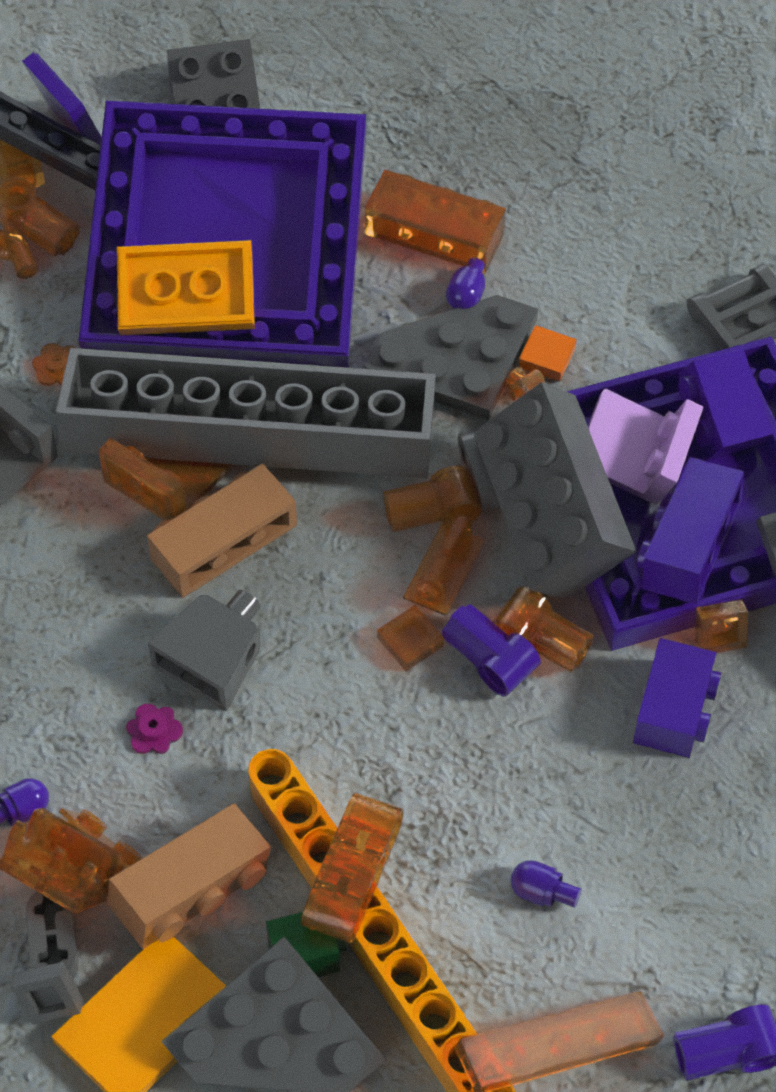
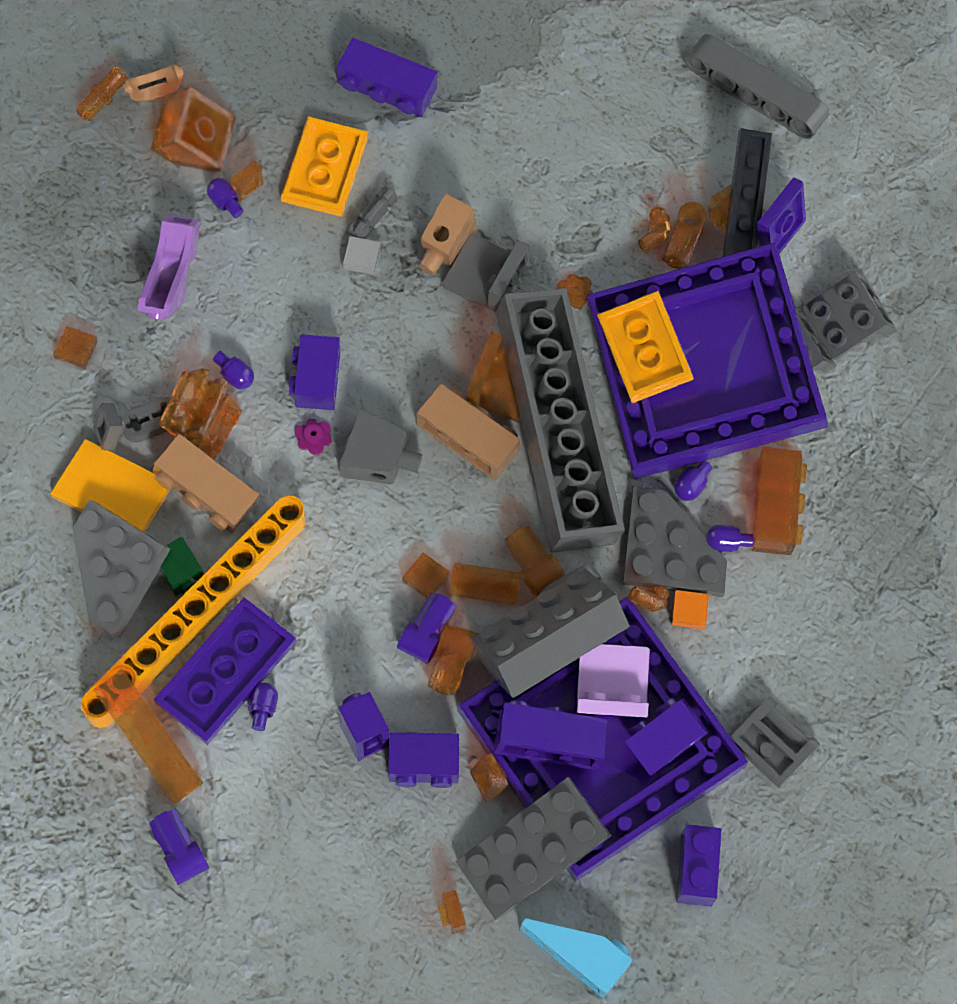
camera: 70 degrees right, 10 degrees up
clear orange beam [301,792,404,943] -> none
none -> dark purple plate [153,597,297,745]
none -> dark purple brick [289,334,341,410]
none -> dark purple brick [338,692,389,761]
none -> dark purple cylinder [674,461,712,501]

